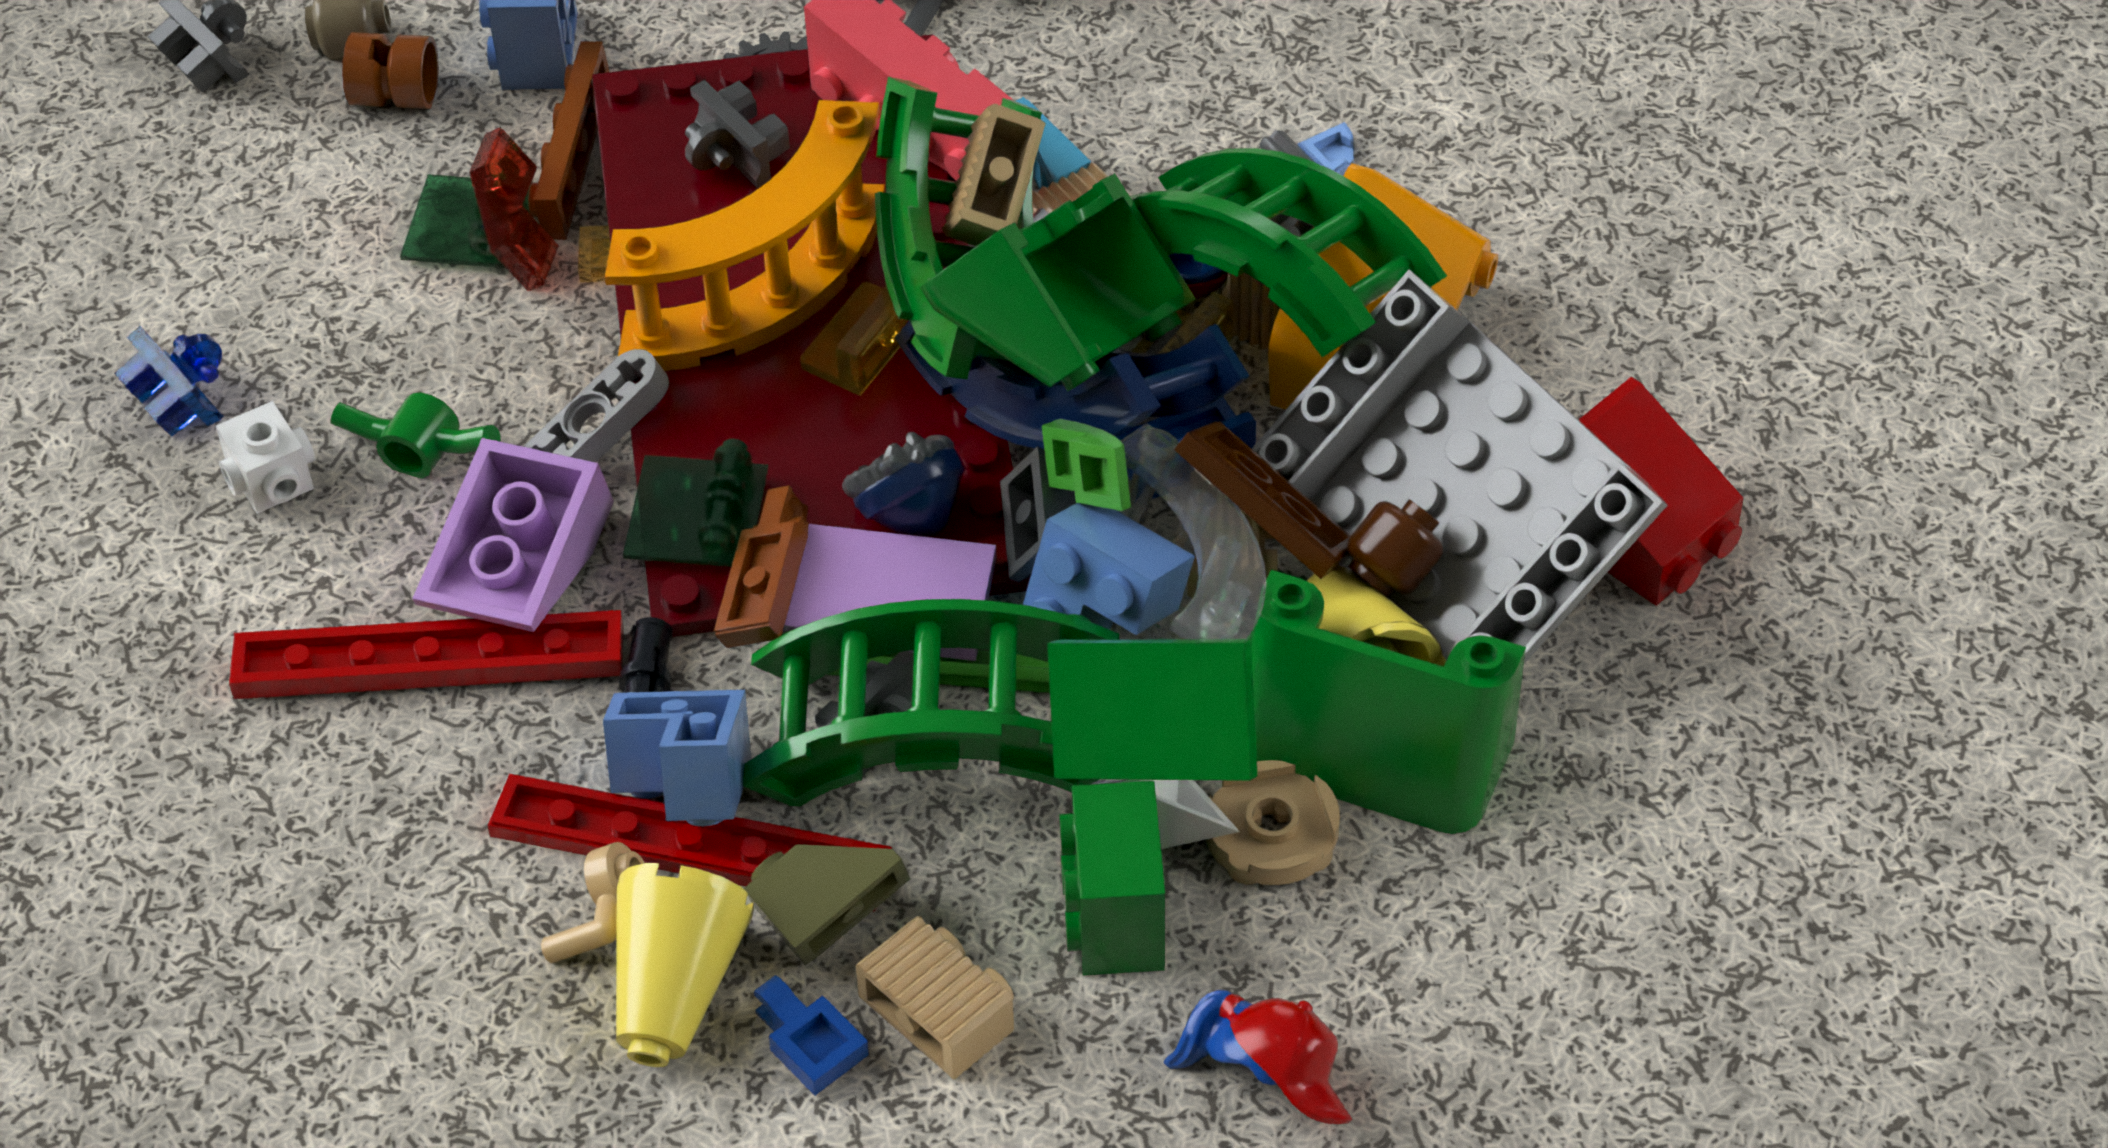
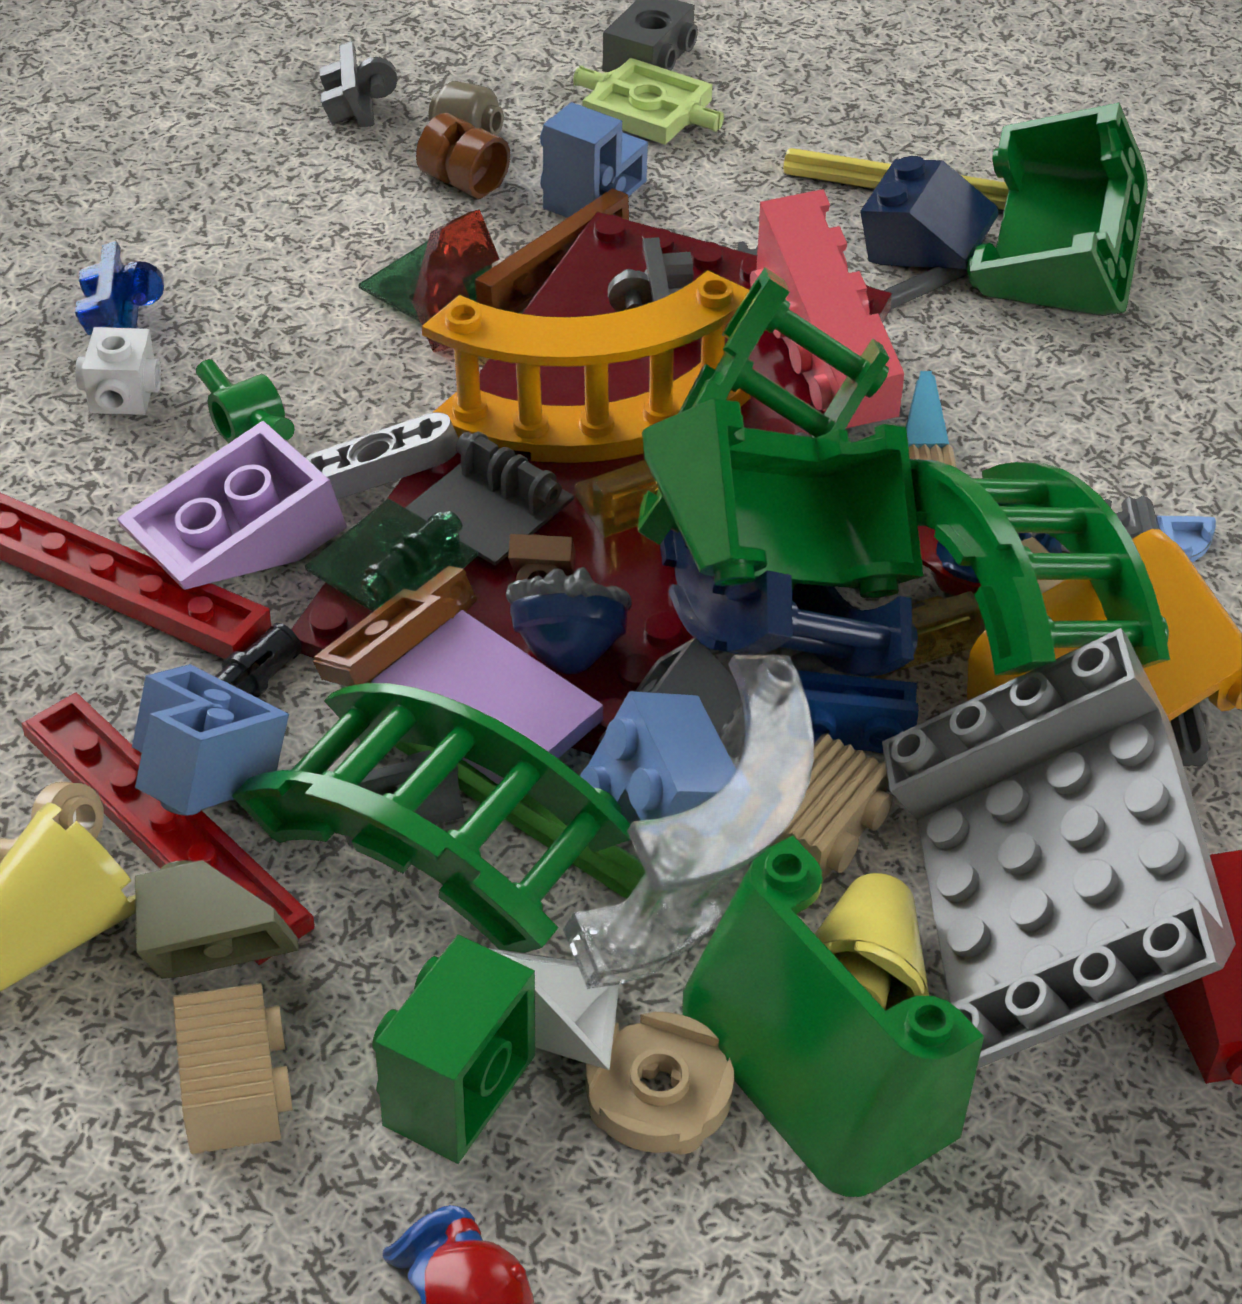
camera: 30 degrees right, 5 degrees down
blue plate [754,975,869,1096] -> none
tan brick [941,104,1046,246] -> none
bright green slope [1042,419,1131,511] -> none
green tile [1047,639,1258,781] -> none
reddish brown tile [1173,421,1351,579] -> none
reddish brown head [1347,499,1443,598] -> none
none -> dark grey hinge [405,431,574,566]
none -> medium nougat tile [508,534,576,581]

